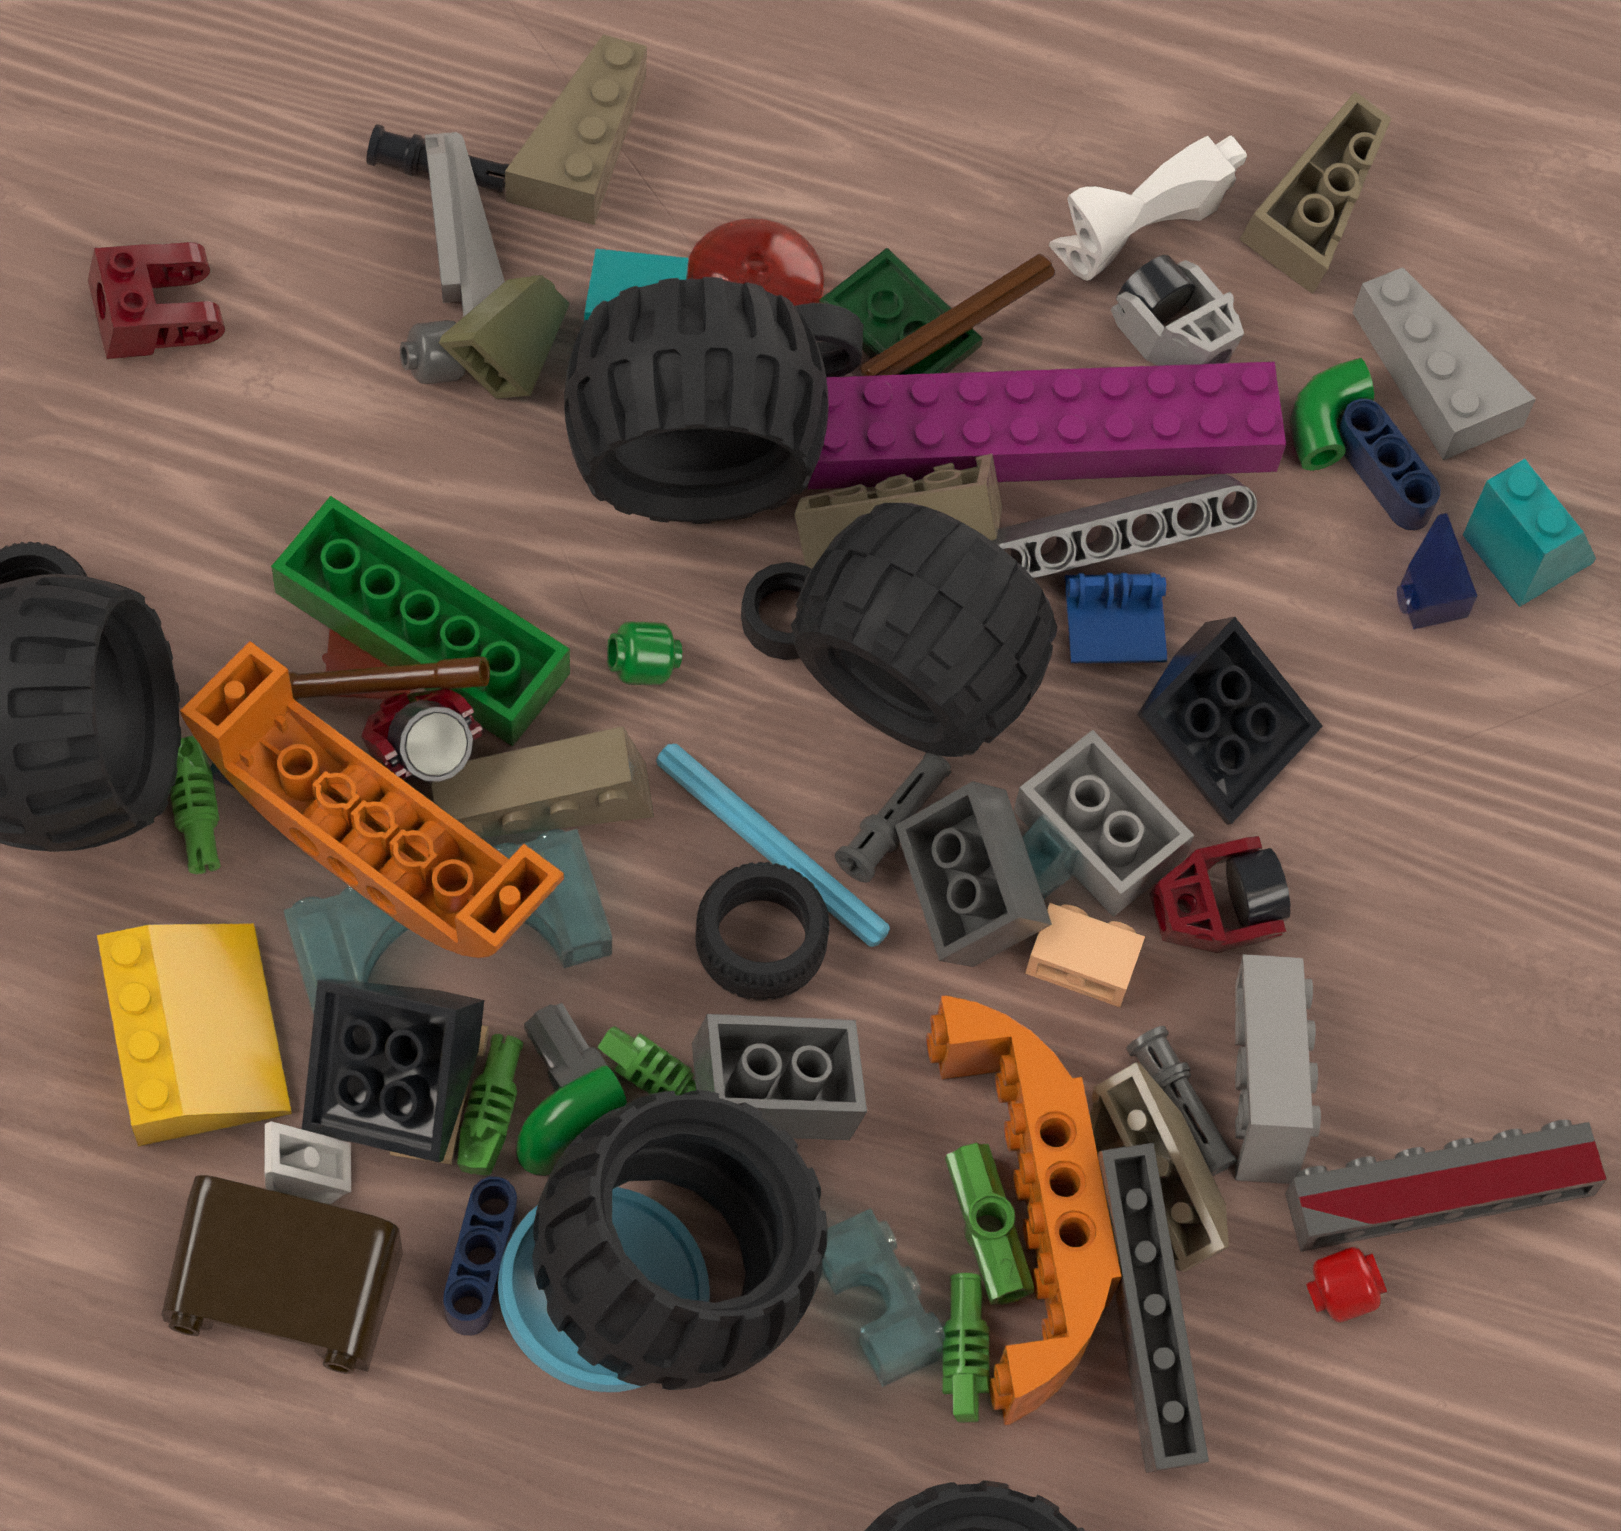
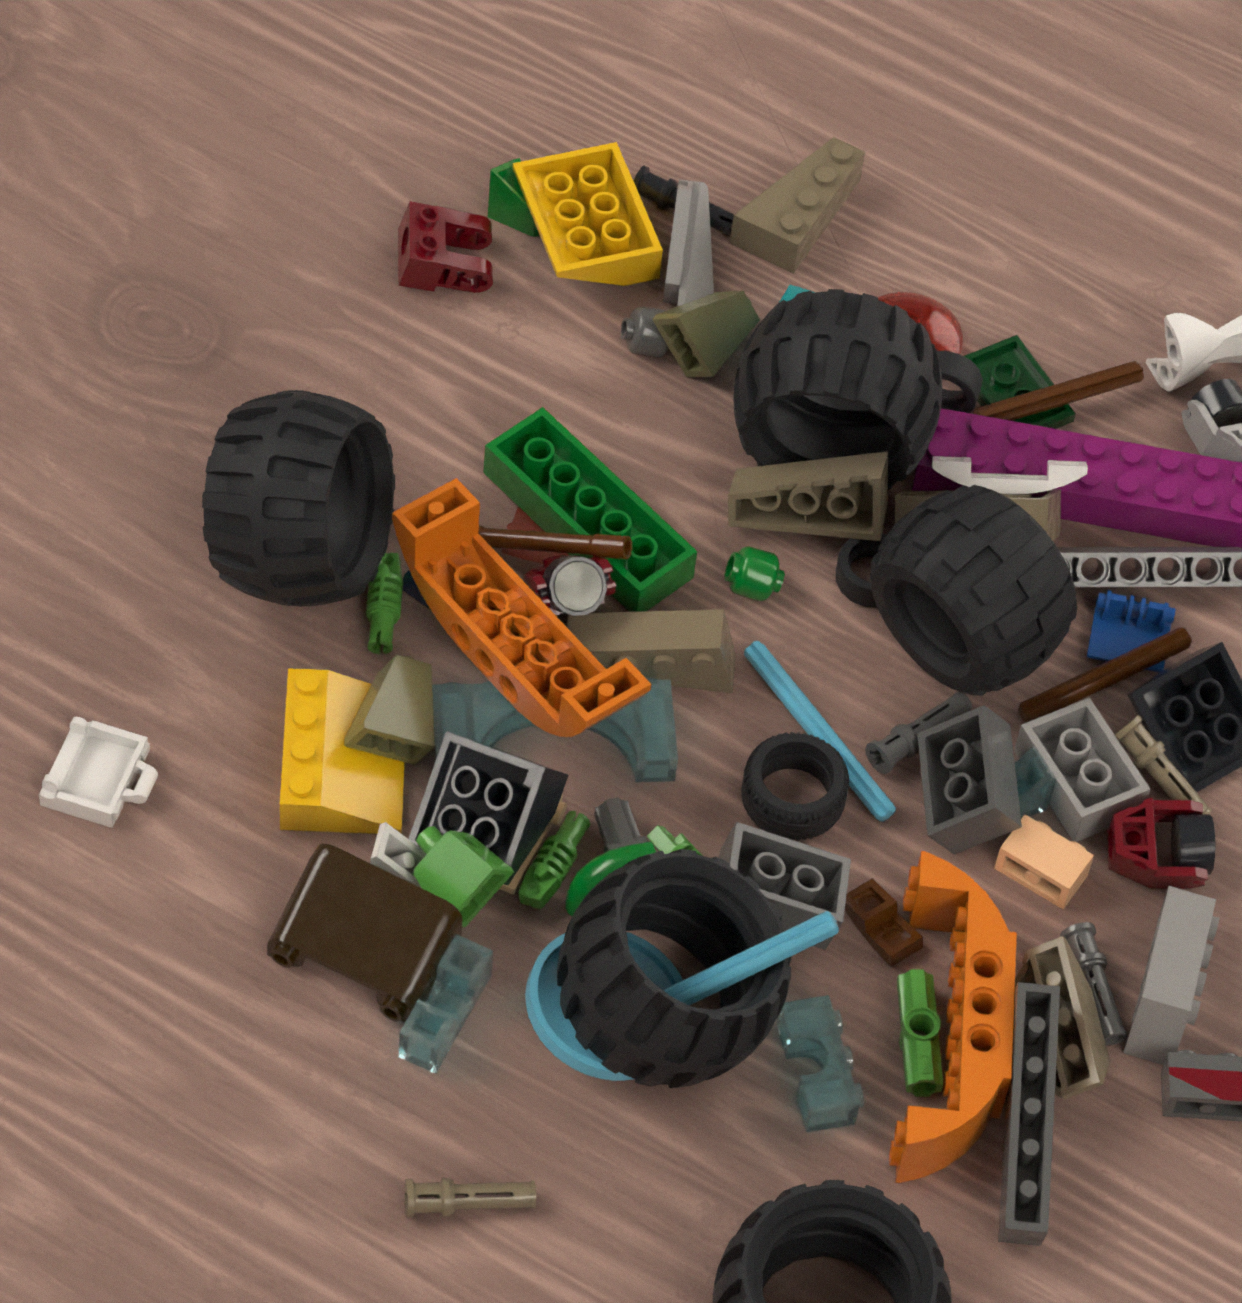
camera: 15 degrees right, 10 degrees down
dark blue beam [443,1176,518,1336] -> none
bright green hinge [942,1273,990,1423] -> none
red head [1306,1247,1387,1323] -> none
none -> olive slope [344,655,435,765]
none -> clear light blue arch [398,934,494,1074]
none -> bright green torso [414,826,514,927]
none -> green slope [487,158,540,237]
none -> yellow slope [512,142,663,286]
none -> medium azure axle [663,911,839,1005]
none -> dark tan wedge [728,452,888,541]
none -> reddish brown slope [845,878,923,967]
none -> white slope [932,456,1088,494]
none -> reddish brown axle [1018,627,1192,723]
none -> dark tan pin [1114,715,1212,814]

